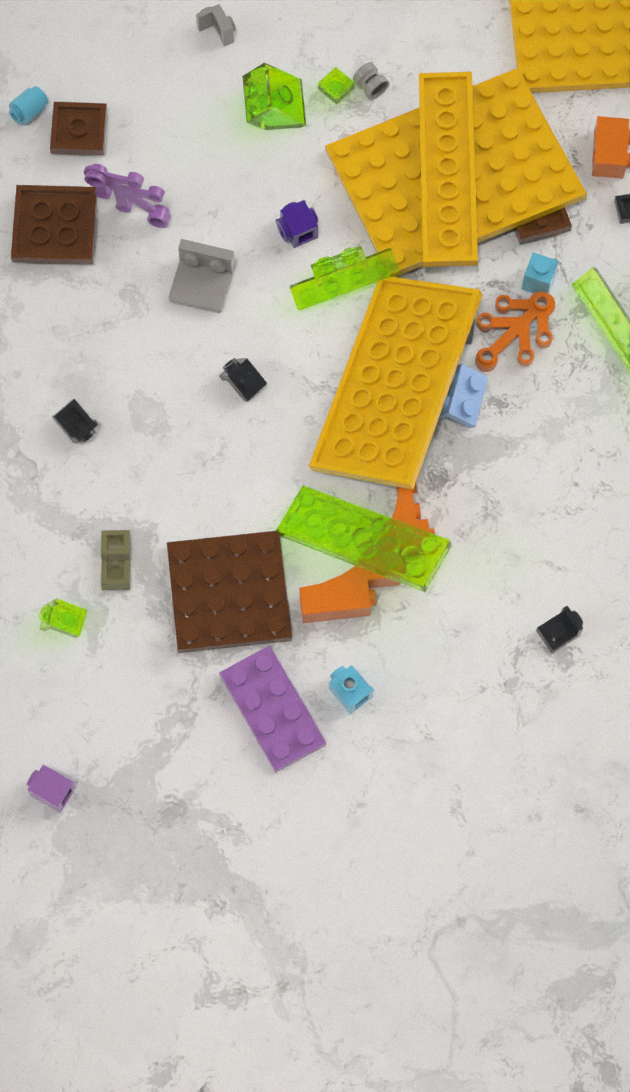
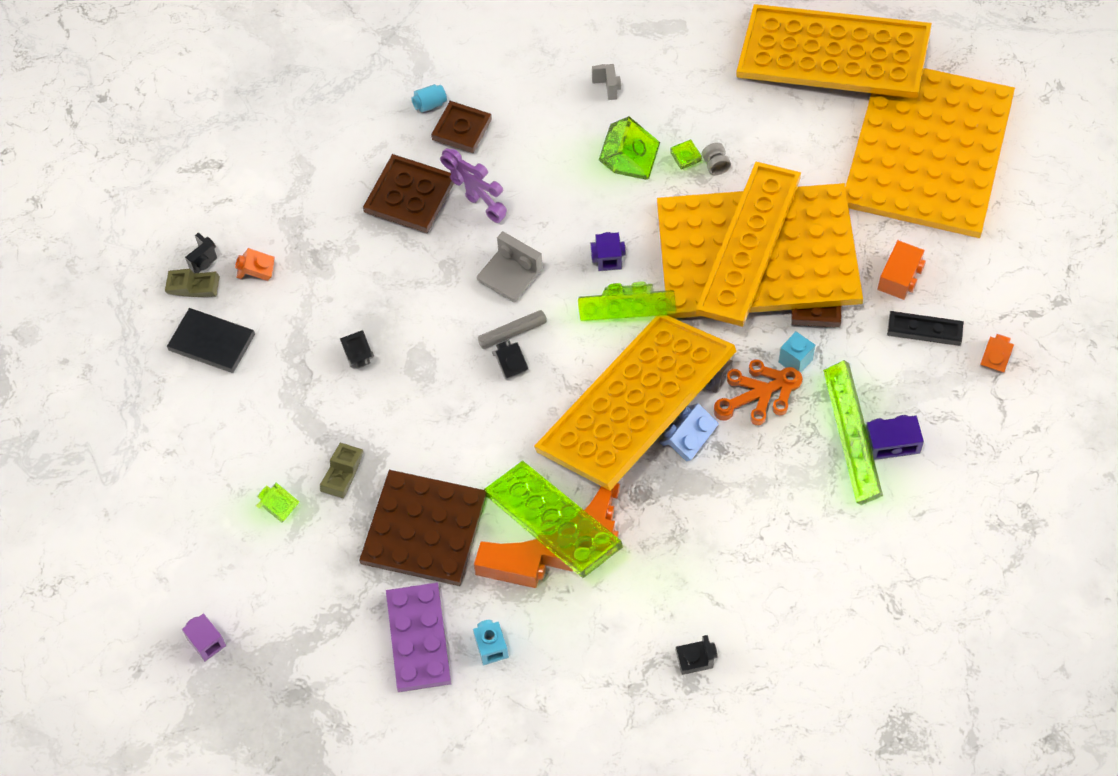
camera: 25 degrees right, 10 degrees down
none -> light grey axle [478,310,546,349]

